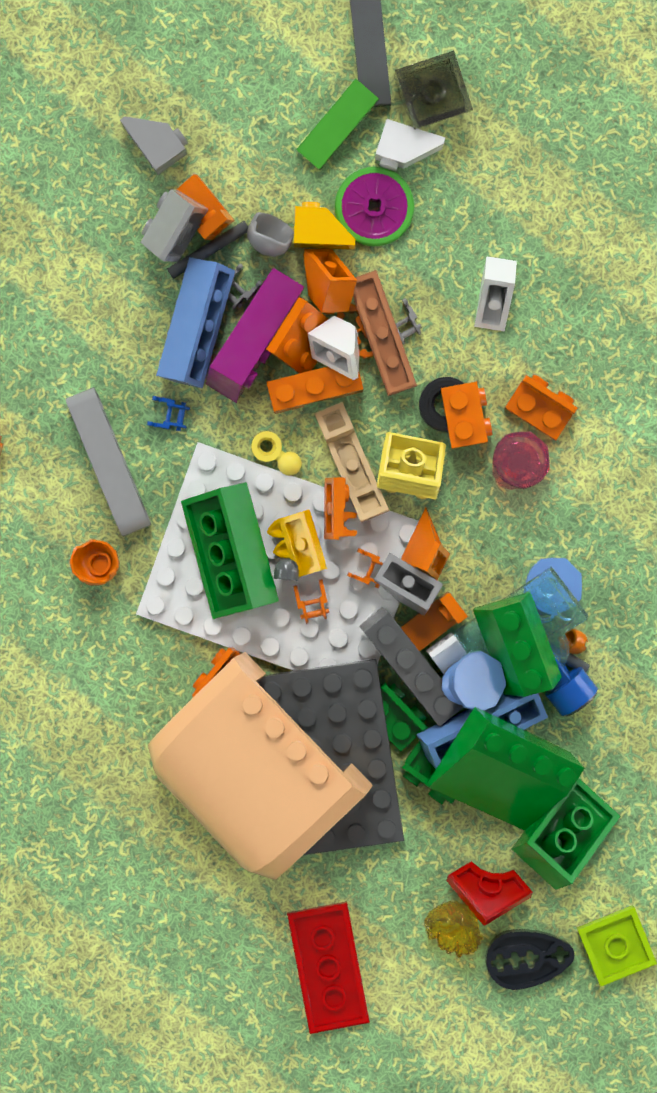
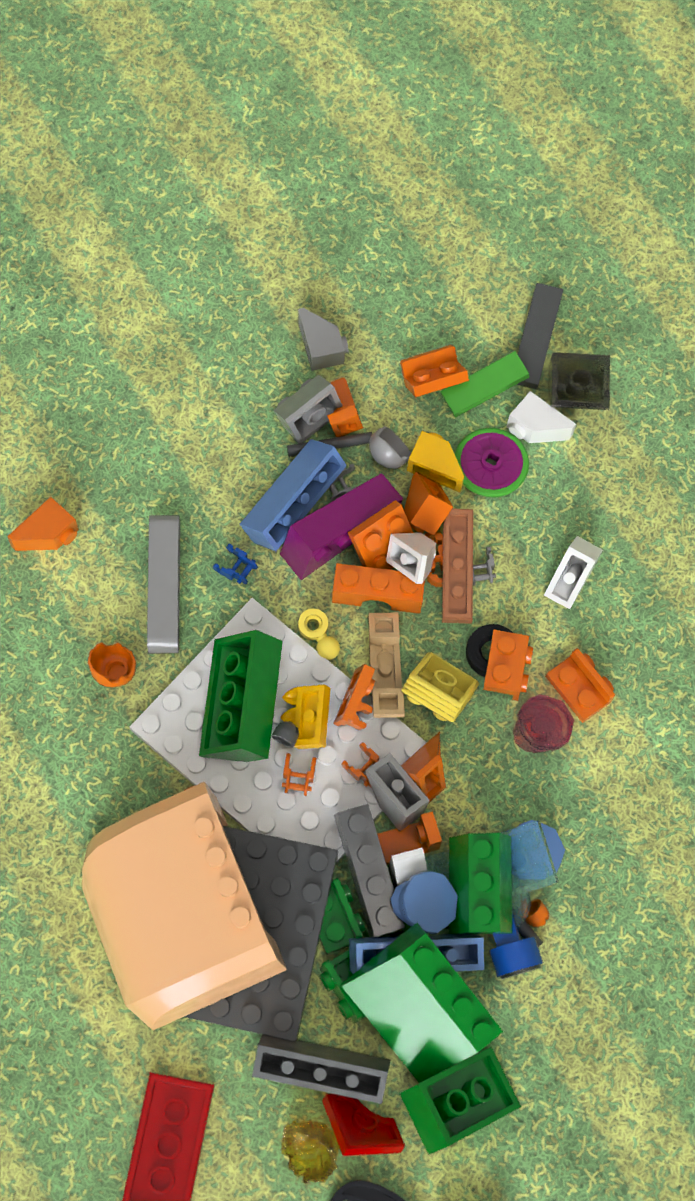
camera: 20 degrees right, 20 degrees down
none -> dark grey brick [252,1034,390,1104]
none -> orange bracket [400,345,469,398]

